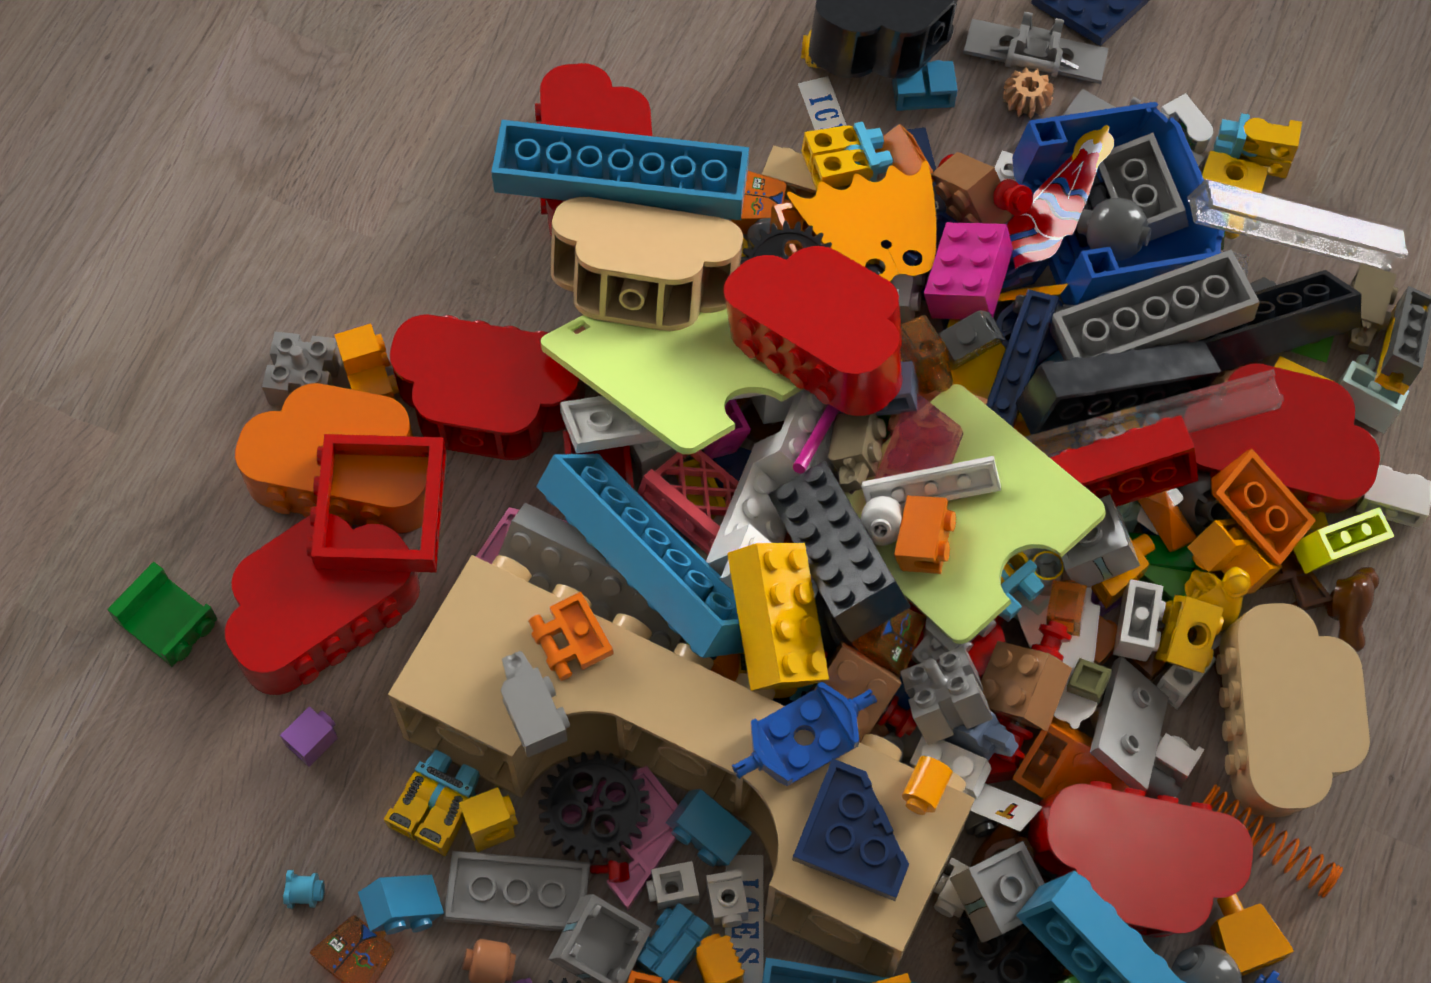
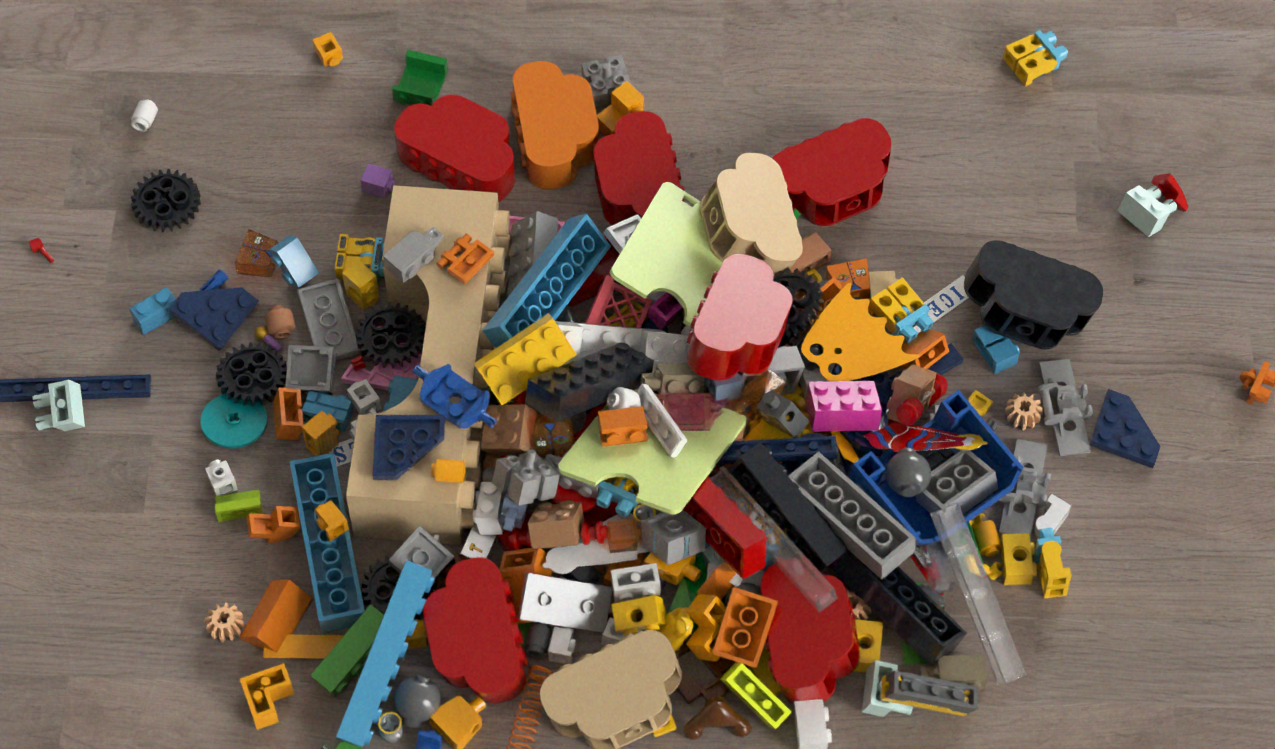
camera: 70 degrees right, 5 degrees down
medium azure brick [283,870,325,909] -> none
red window [307,434,447,573] -> none
dark azure brick [491,120,749,220] -> none
dark pink bar [793,404,839,474] -> none
olive tile [1067,658,1112,703] -> none
none -> light orange brick [312,32,343,67]
none -> yellow tile [967,390,993,416]

